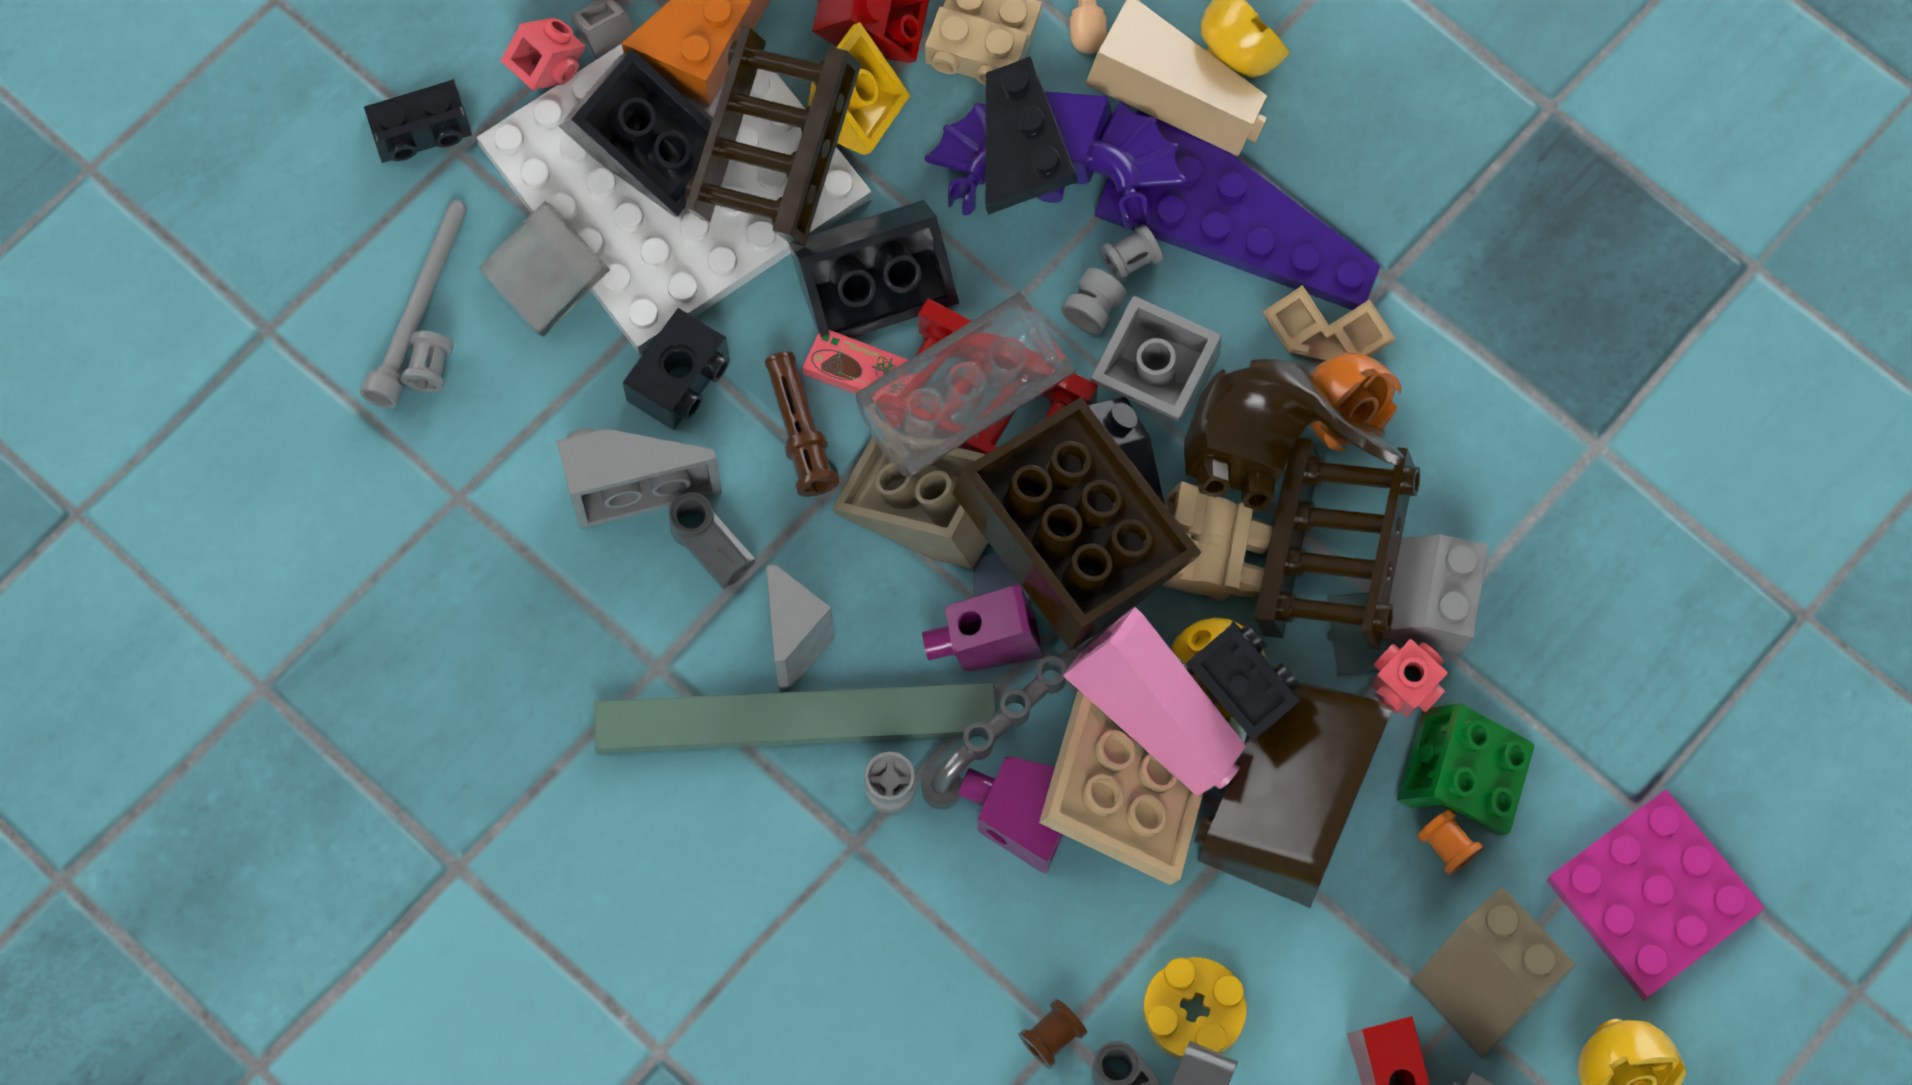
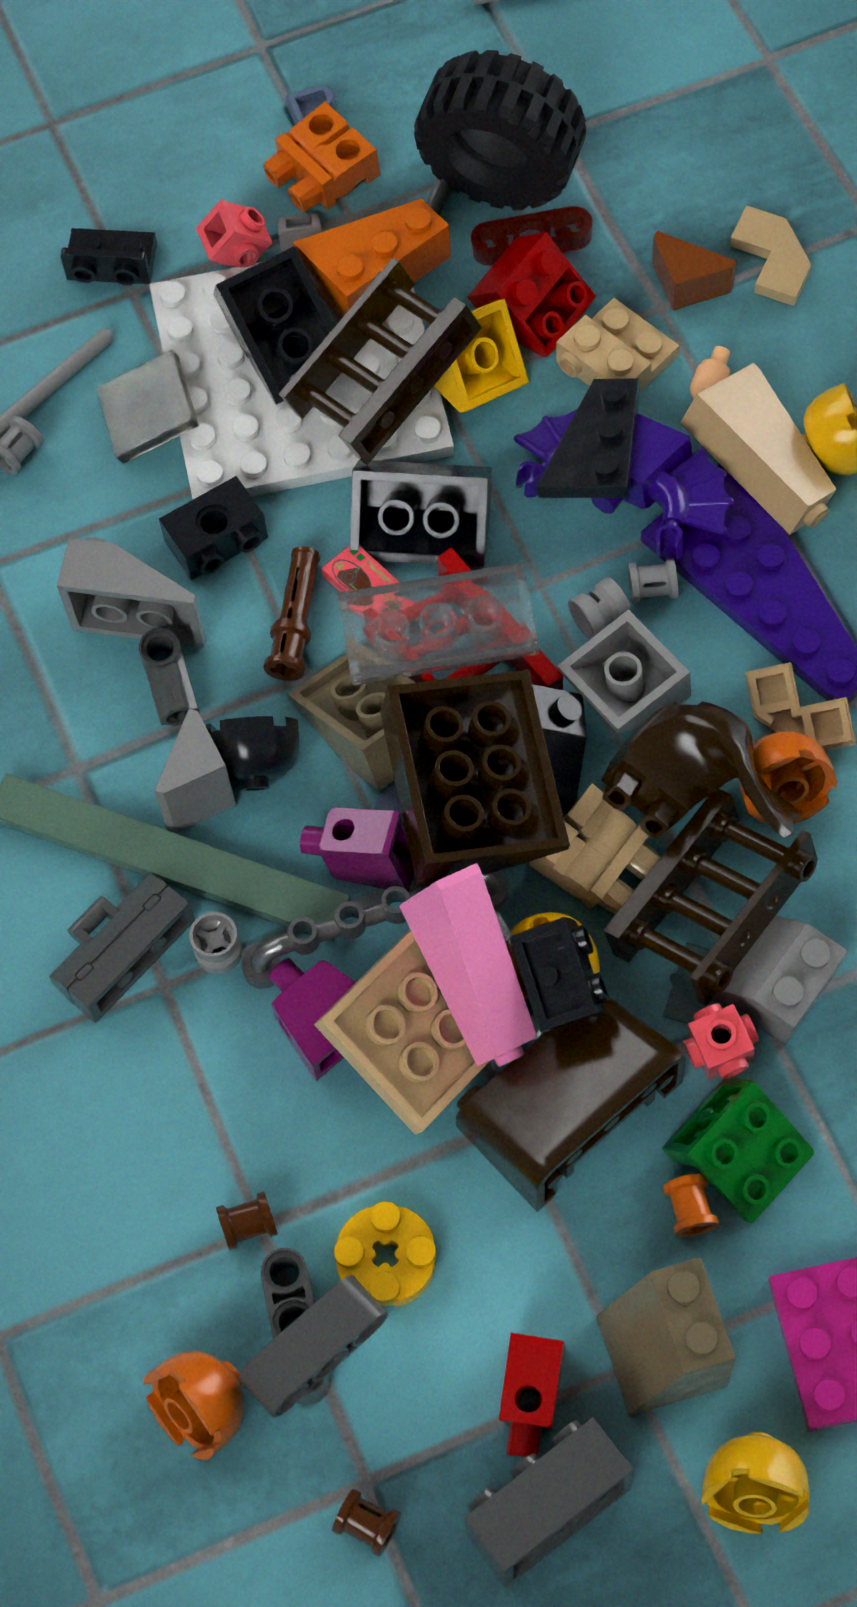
camera: 30 degrees right, 5 degrees down
none -> dark grey piece [49,874,195,1023]
none -> black cylinder [206,716,299,791]

